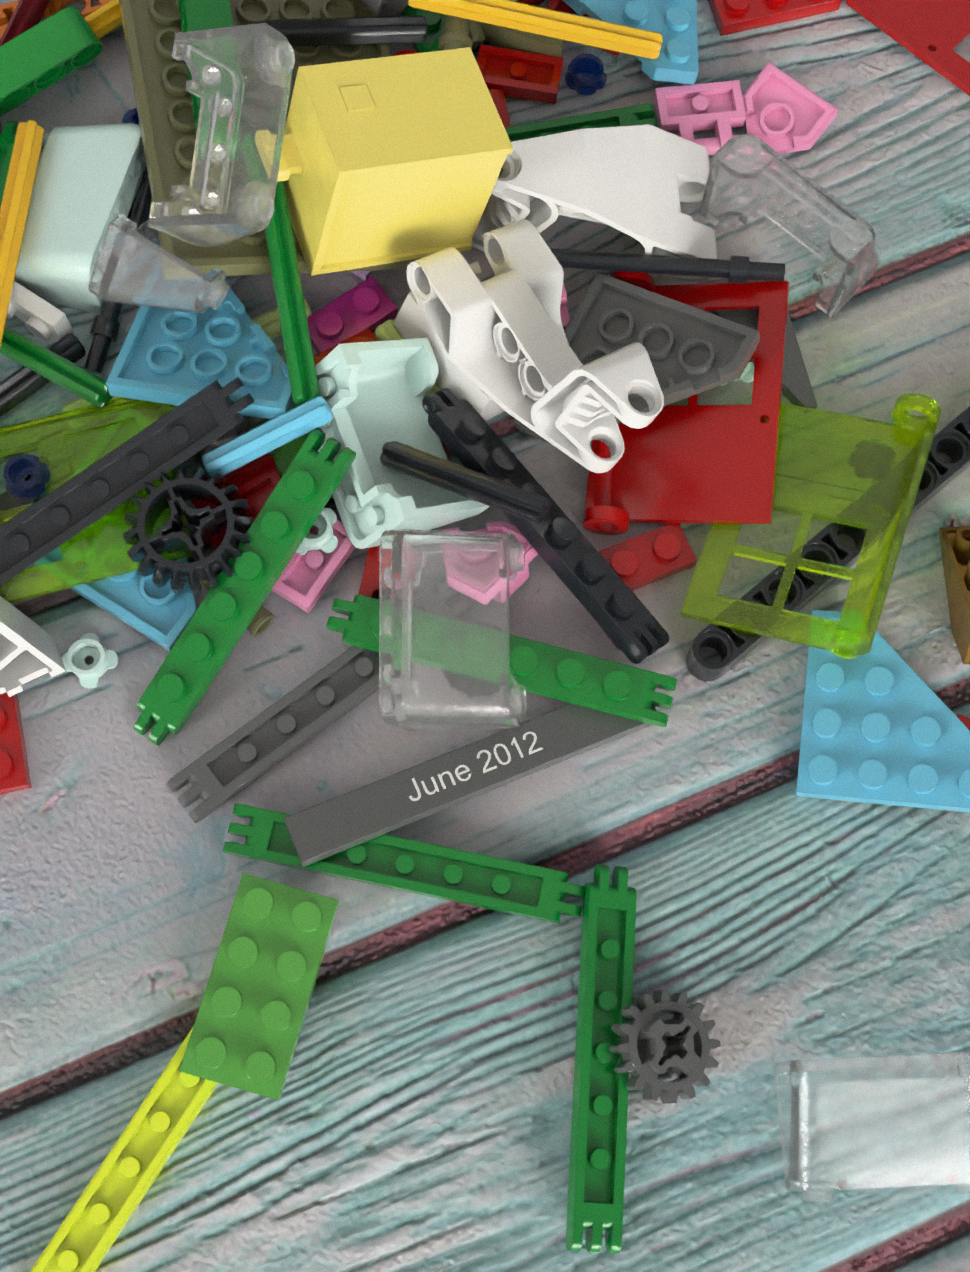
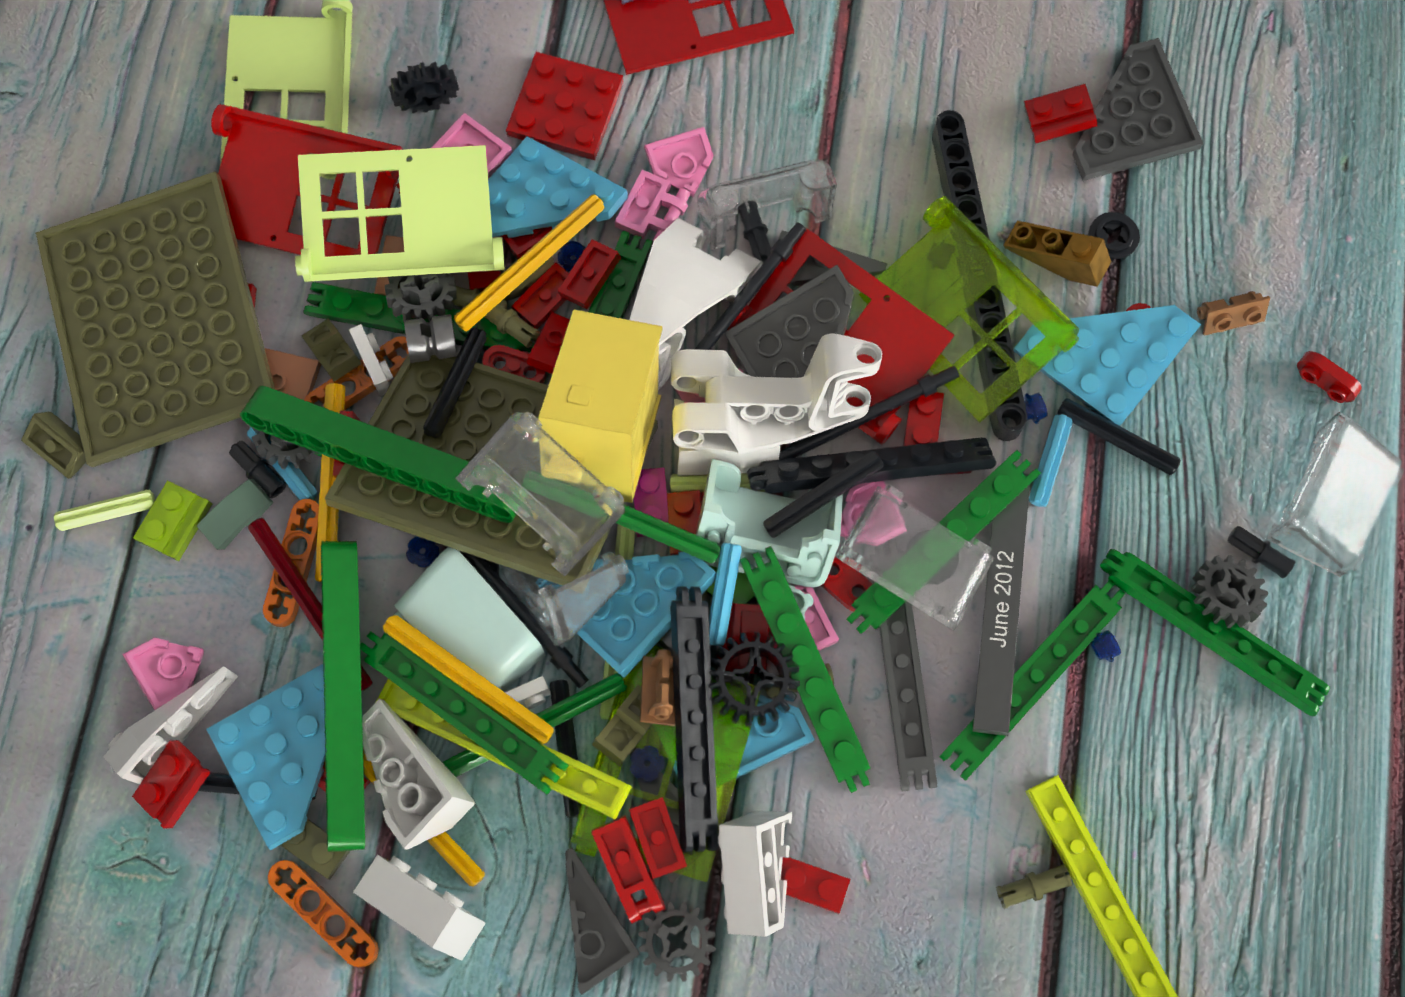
camera: 55 degrees left, 0 degrees up
light aqua plate [61,633,119,689] -> none
bright green plate [179,873,340,1100] -> none
none -> red plate [558,239,621,309]
none -> olive slope [592,685,653,766]
none -> medium nougat hinge [640,649,675,727]
none -> black axle [737,201,771,263]
none -> black bar [779,365,960,460]
none -> olive pin [996,864,1072,909]
none -> clear blue plate [1024,392,1048,424]
none -> medium azure axle [1029,414,1073,507]
none -> black axle [1057,398,1181,475]
none -> clear blue plate [1091,630,1121,662]
none -> black axle [1227,526,1295,578]

